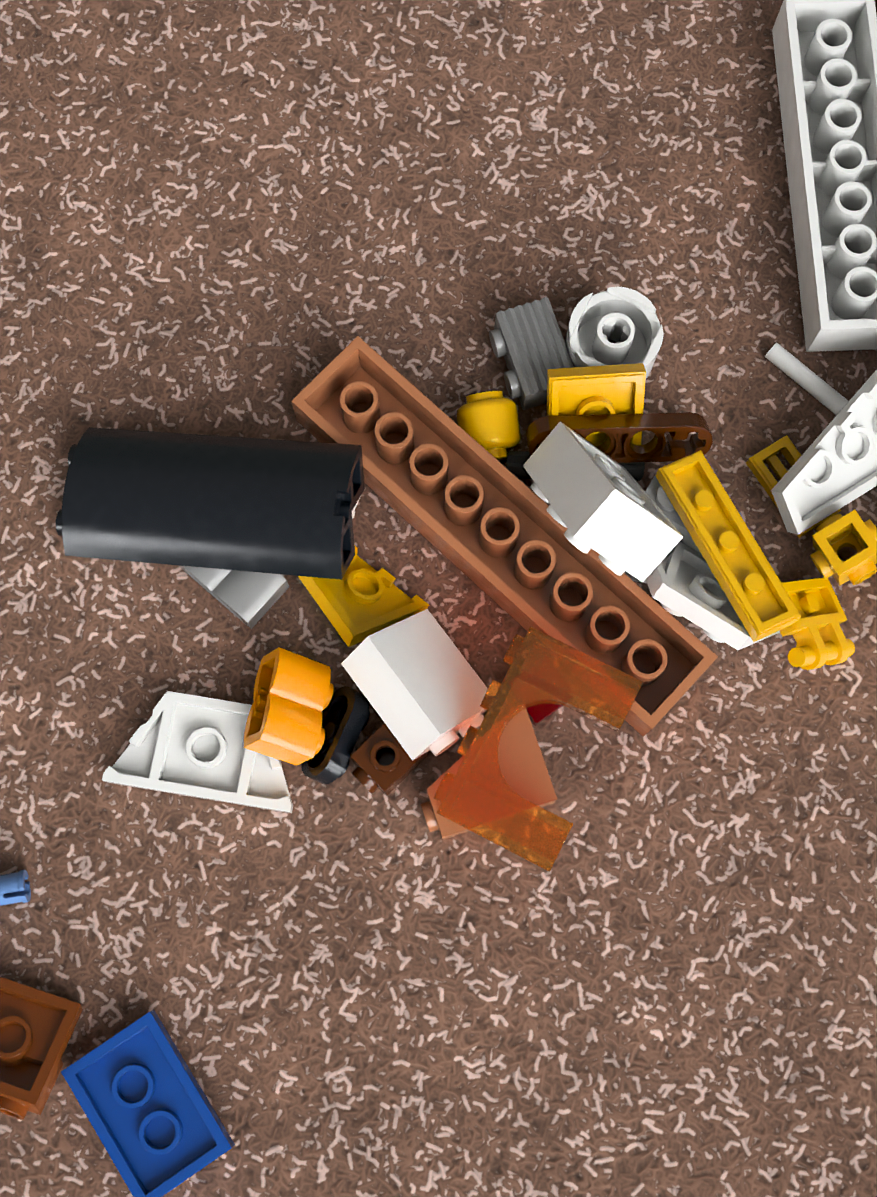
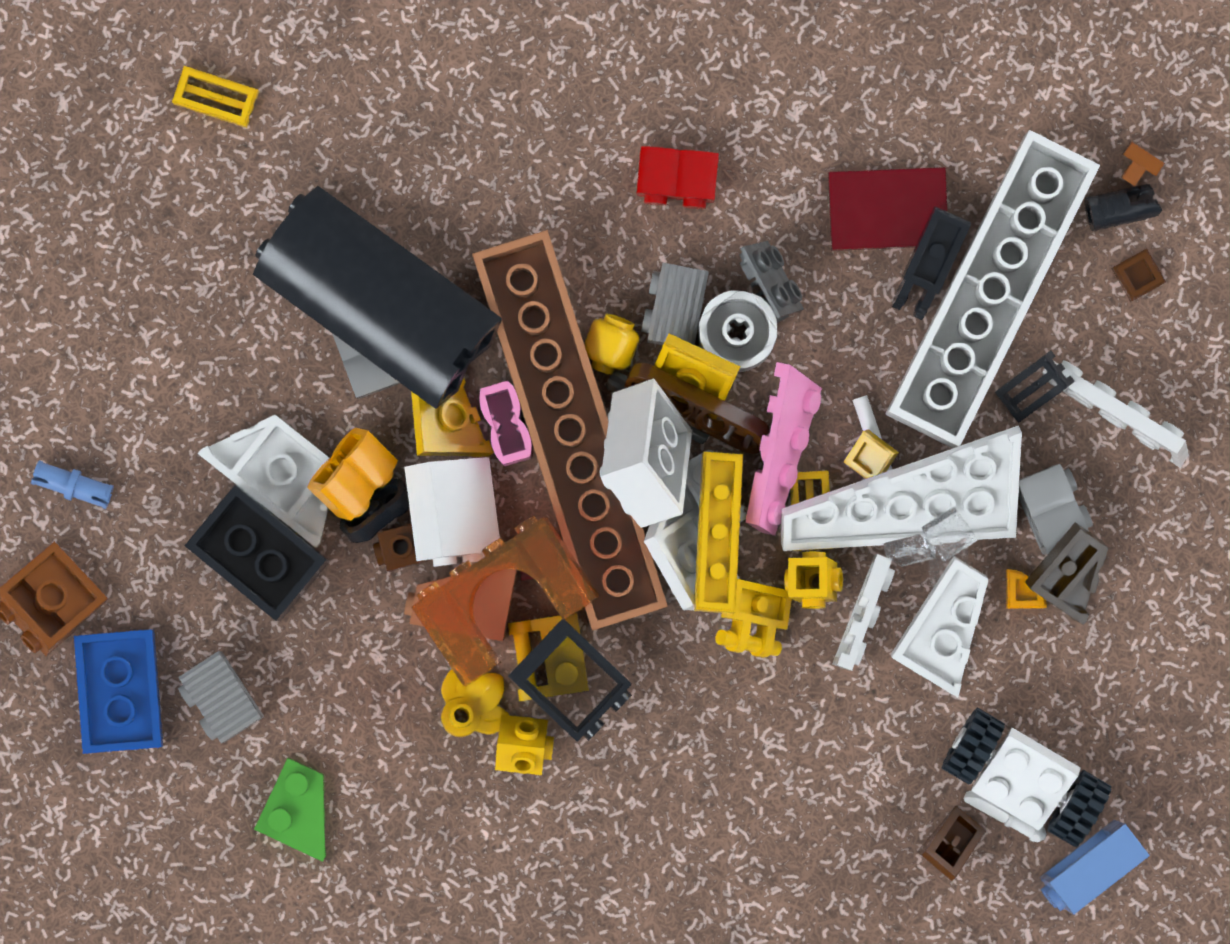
camera: 30 degrees right, 10 degrees up
none -> light grey brick [178,651,264,743]
none -> black brick [184,485,330,622]
none -> bright green wing [254,758,326,862]
none -> yellow plate [441,664,509,737]
none -> bright pink brick [479,381,533,466]
none -> yellow brick [495,714,554,775]
none -> yellow plate [508,613,589,701]
none -> black window [508,618,632,742]
none -> red brick [636,146,719,209]
none -> dark grey hinge [739,241,804,323]
none -> bright pink wing [745,362,822,536]
none -> dark red tile [828,167,948,251]
none -> yellow tile [844,429,899,479]
none -> black hinge [891,206,972,320]

